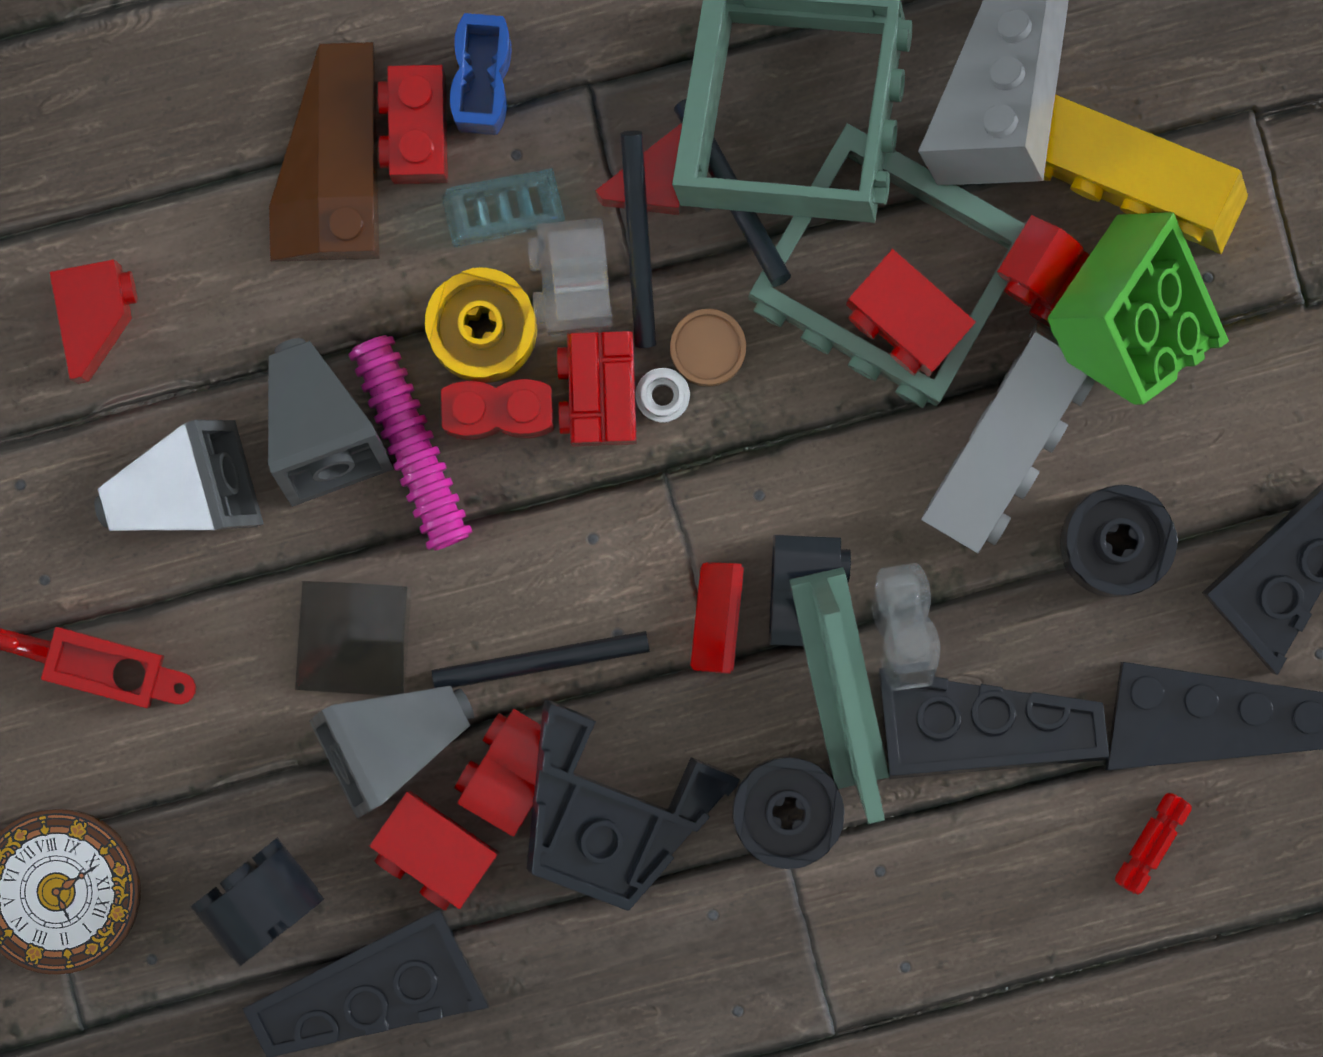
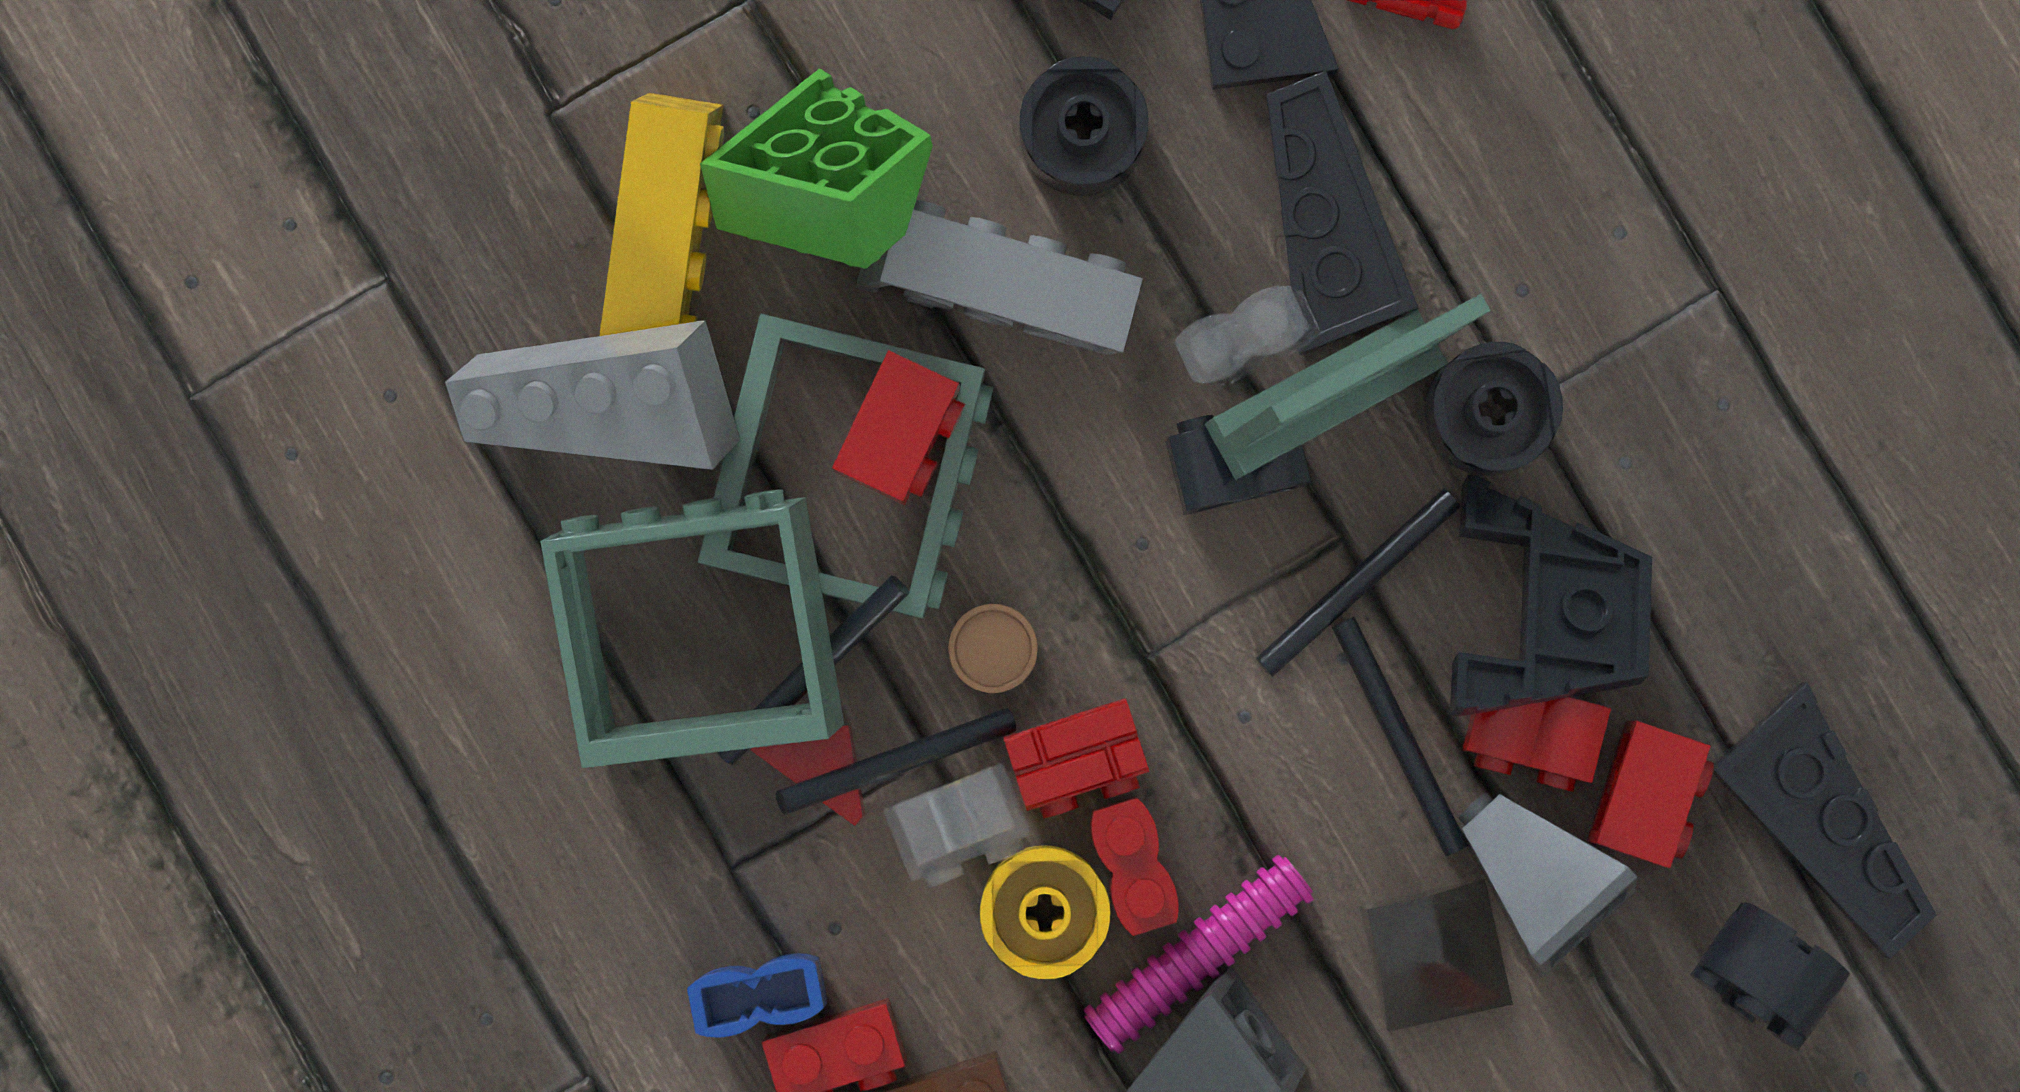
camera: 105 degrees left, 0 degrees up
clear light blue slope [442,168,565,247] -> none
white plate [636,368,690,423] -> none
red slope [691,562,744,674] -> none
red brick [997,215,1090,328] -> none
none -> black bar [1255,488,1461,677]

